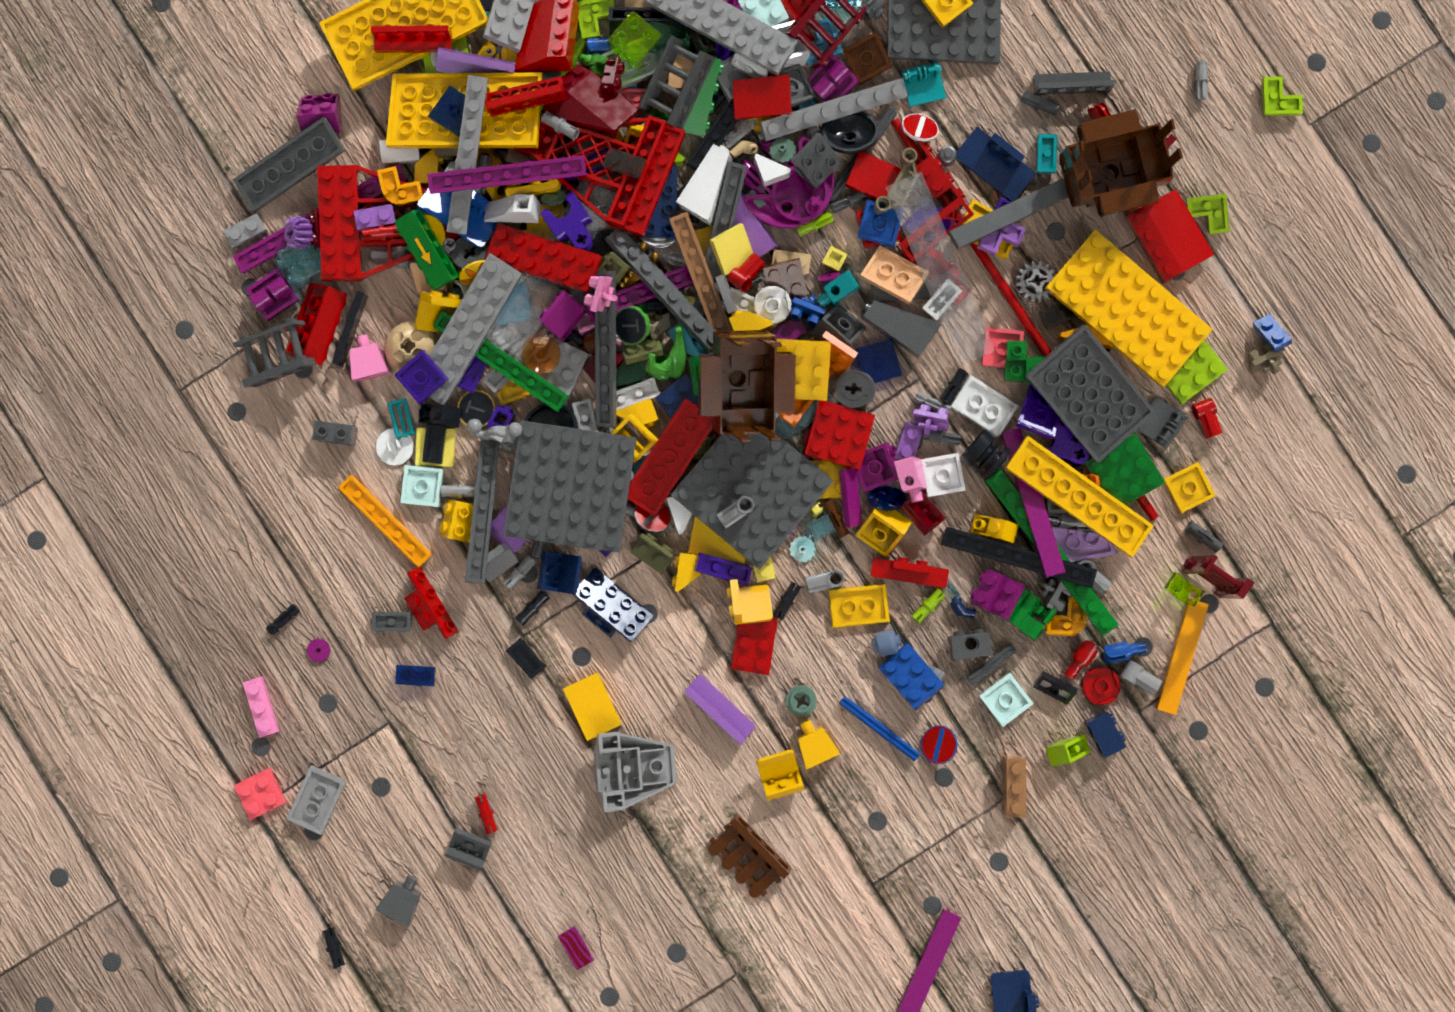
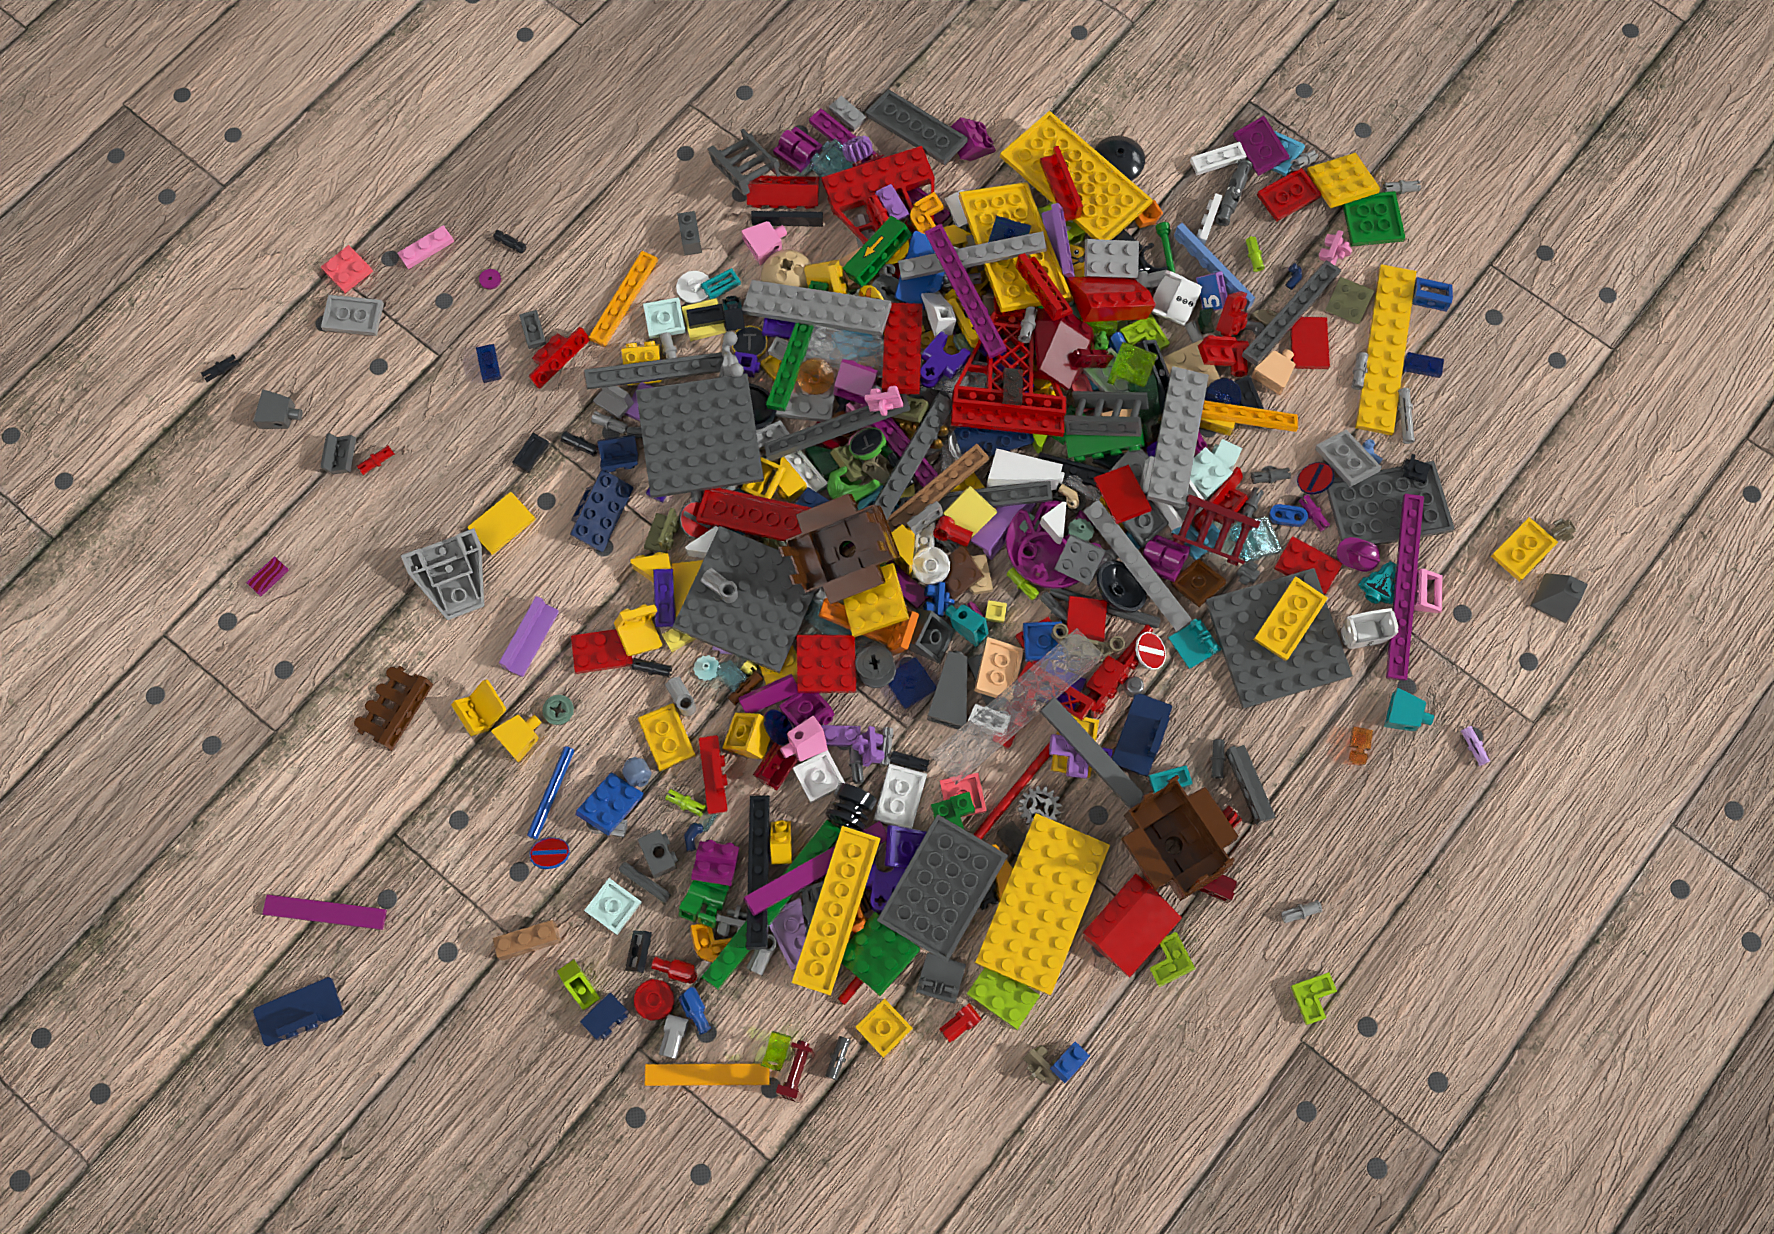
camera: 65 degrees right, 15 degrees down
dark purple tile [395,350,449,405] -> none

